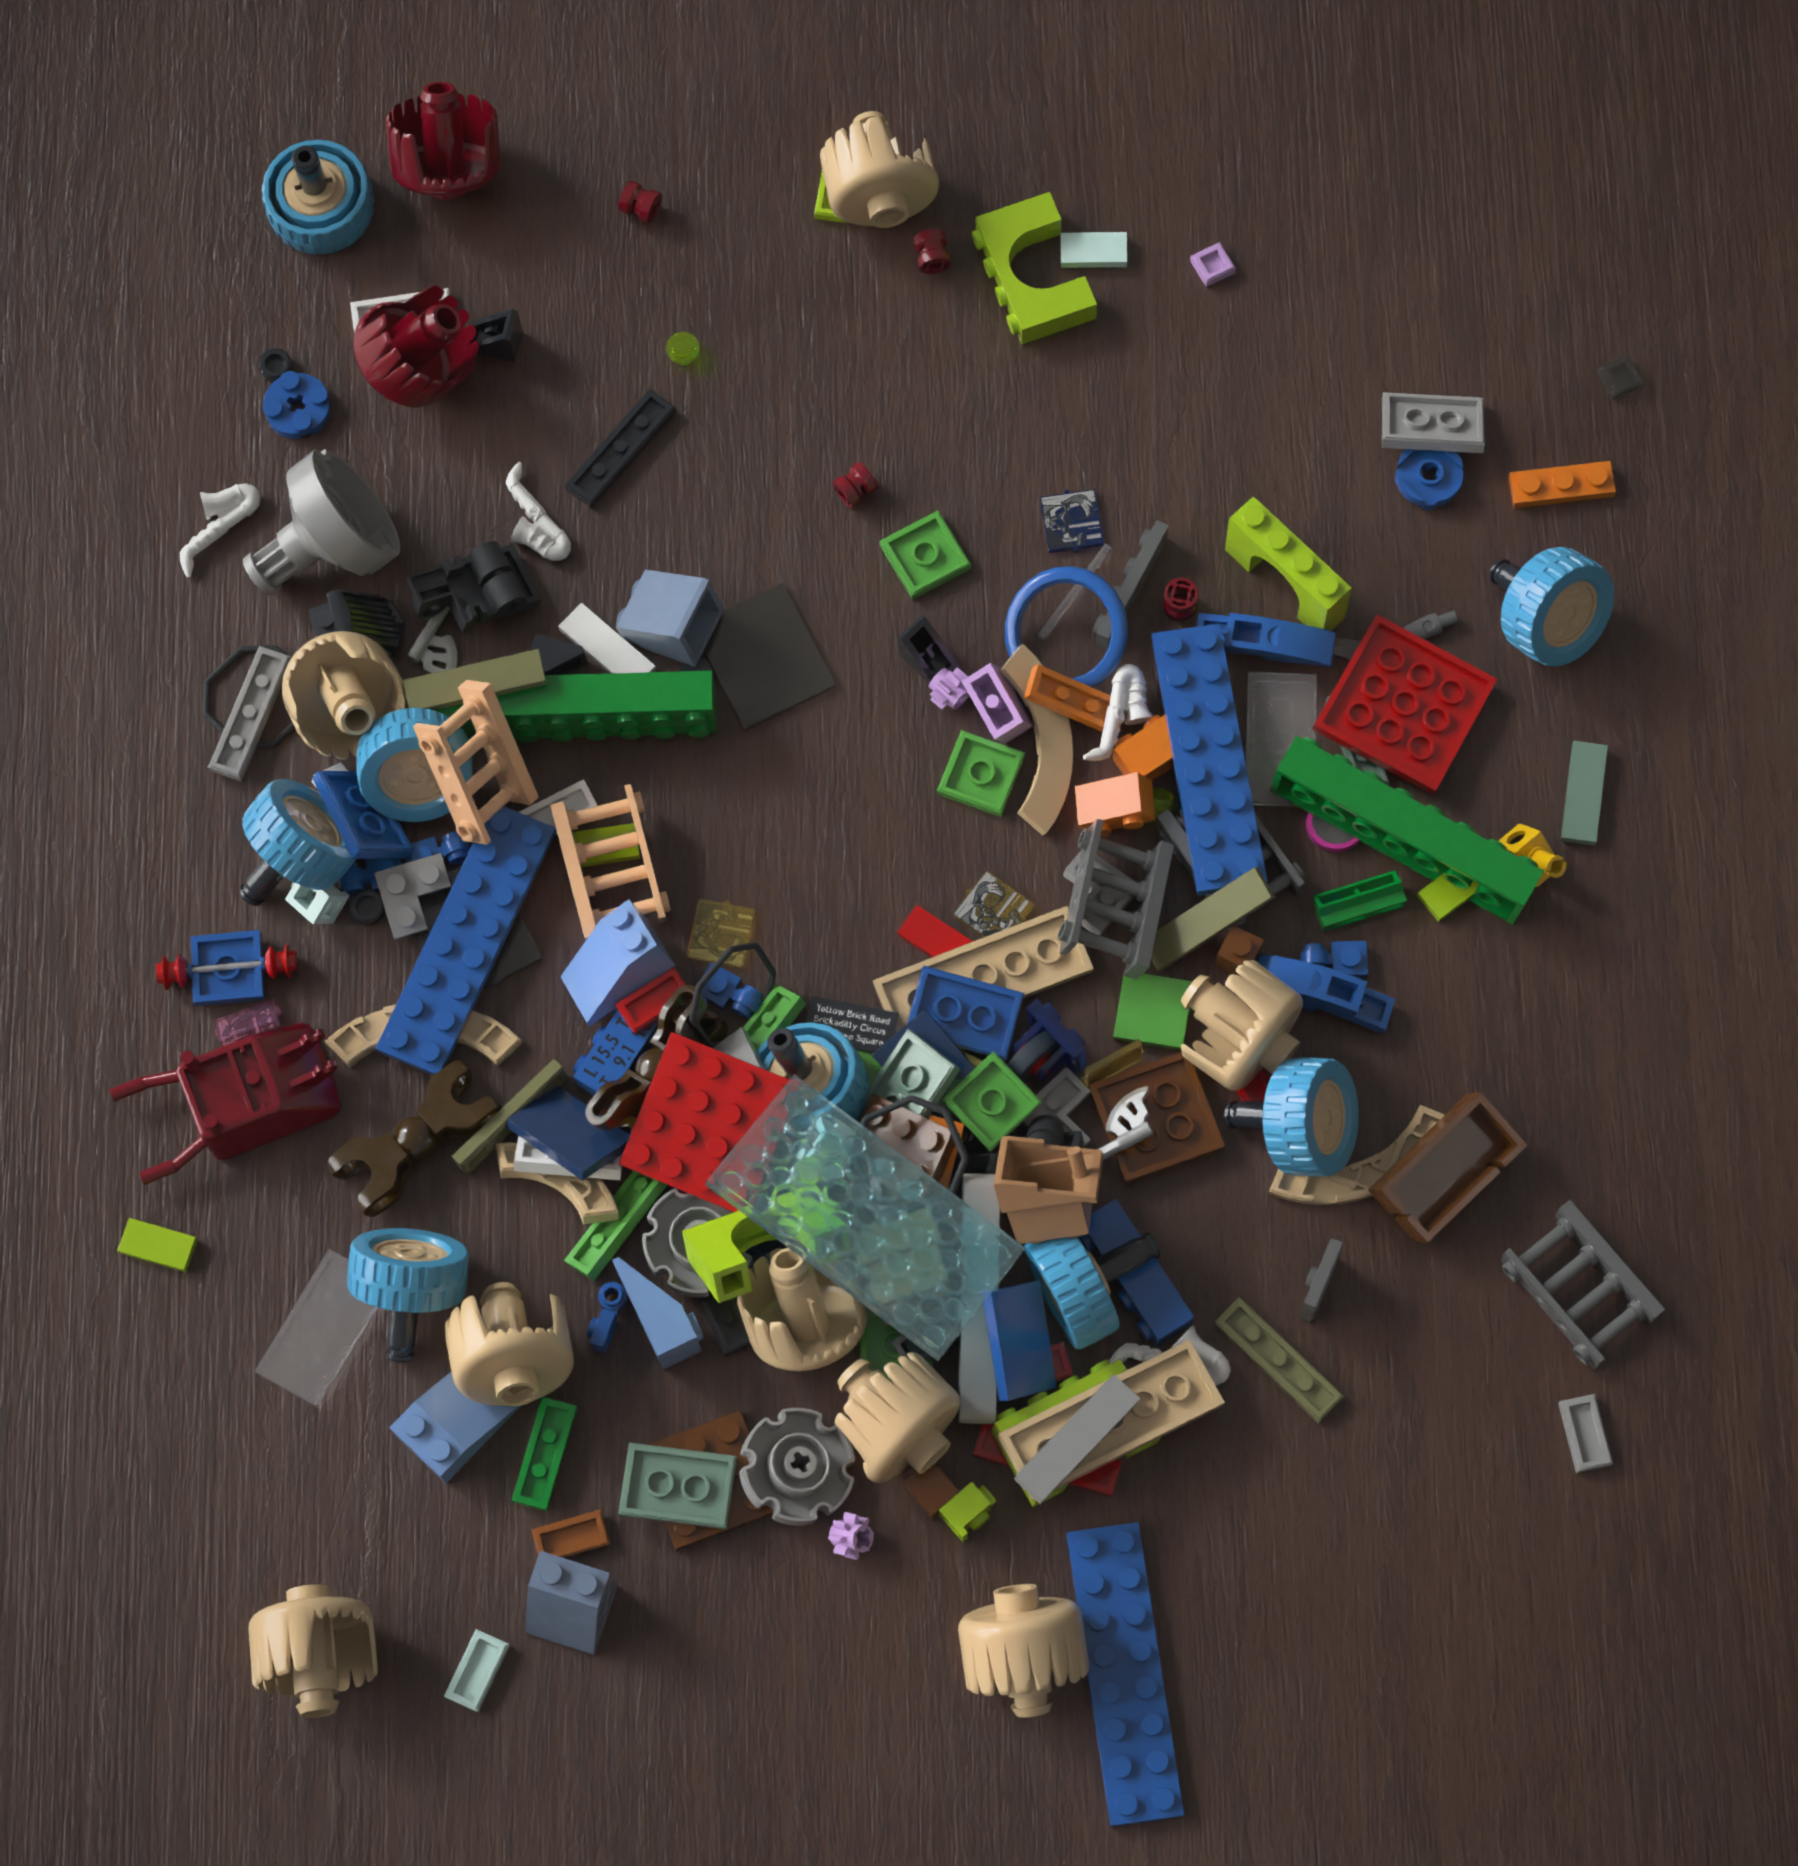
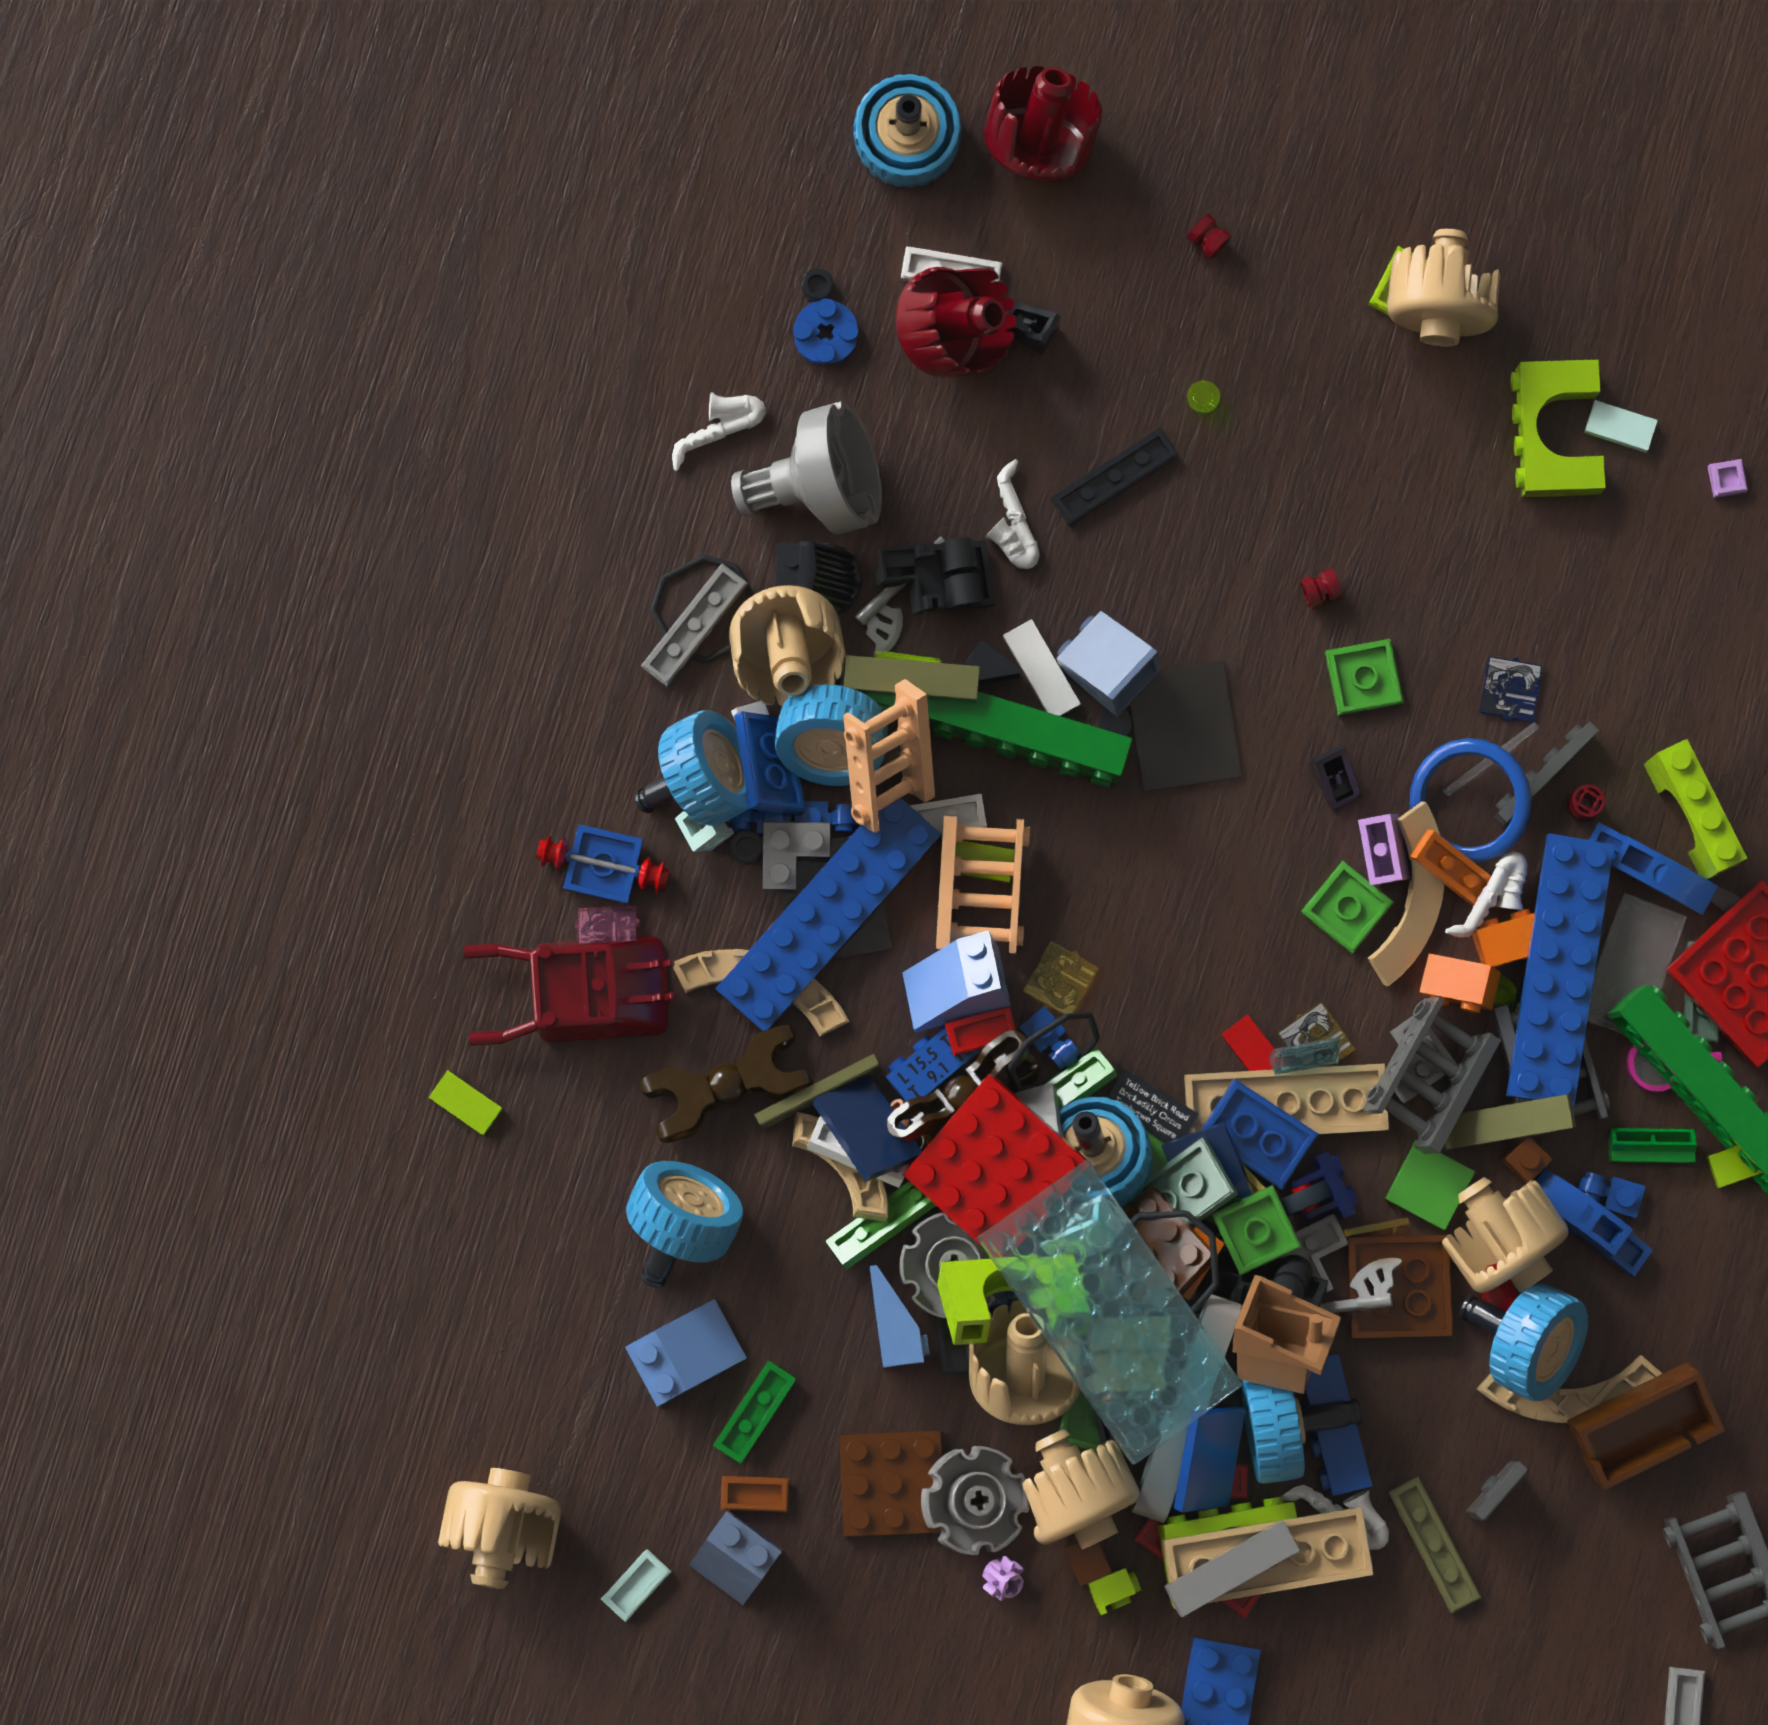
camera: 10 degrees right, 10 degrees up
clear tile [255,1249,377,1407] -> none
tan piece [445,1282,574,1406] -> none
blue plate [587,1282,628,1354] -> none
sand green tile [618,1442,737,1530] -> none
dark red wheel [913,229,952,274] -> none
lavender gear [929,667,969,710] -> none
none -> clear light blue slope [1269,1037,1340,1075]

